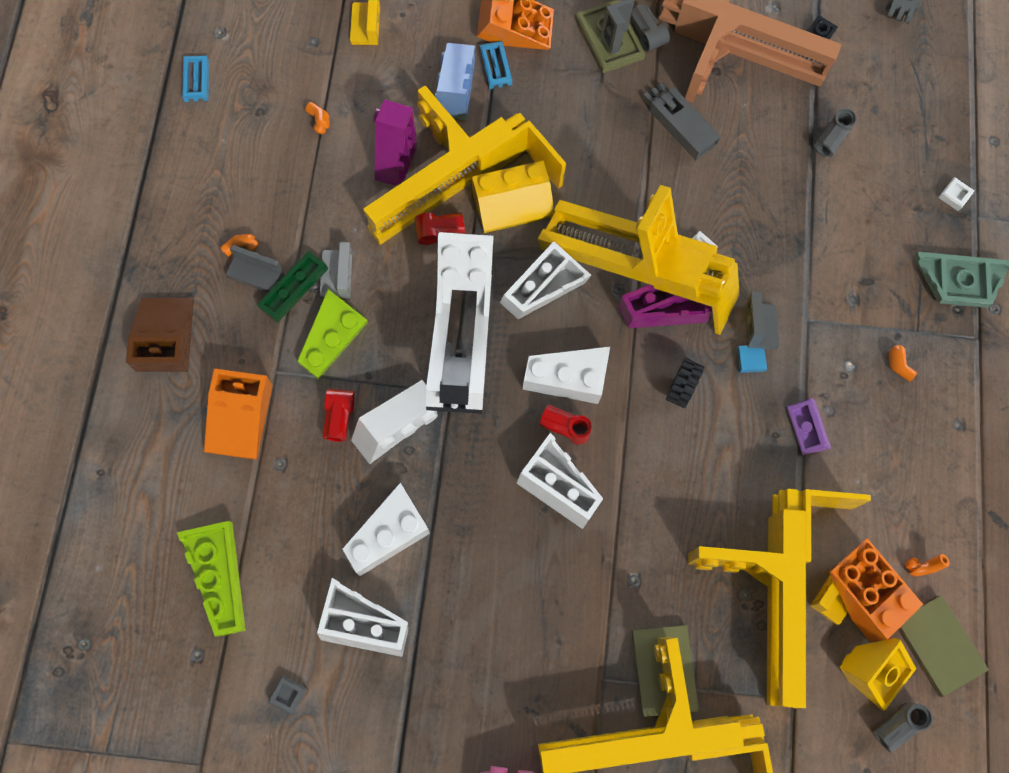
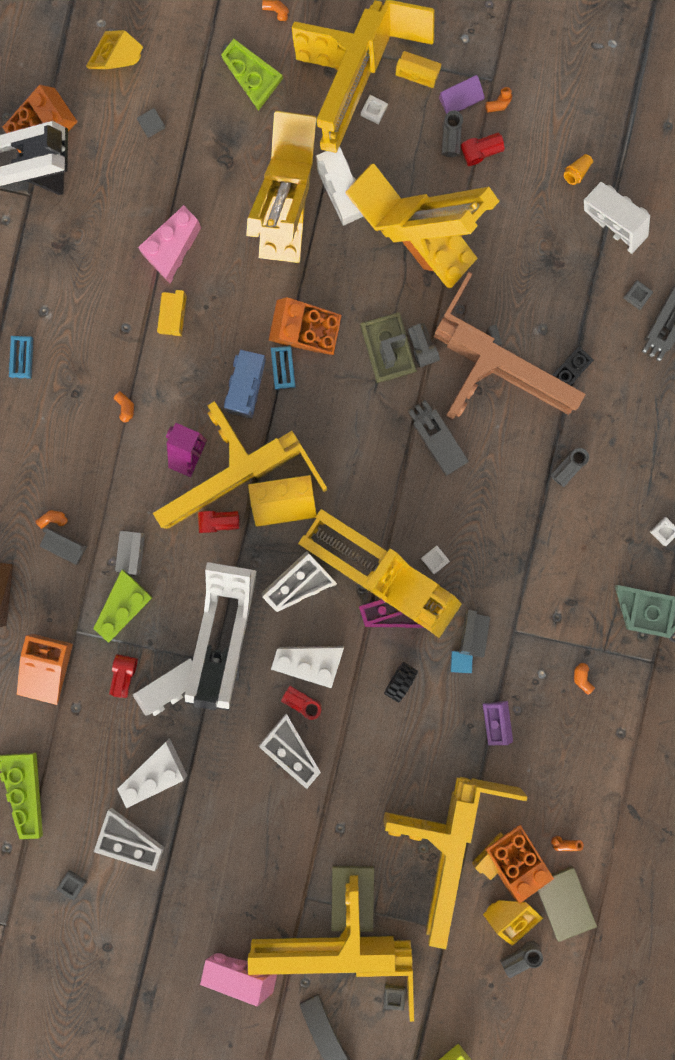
camera: 15 degrees right, 15 degrees up
dark green plate [257,251,328,323] -> none

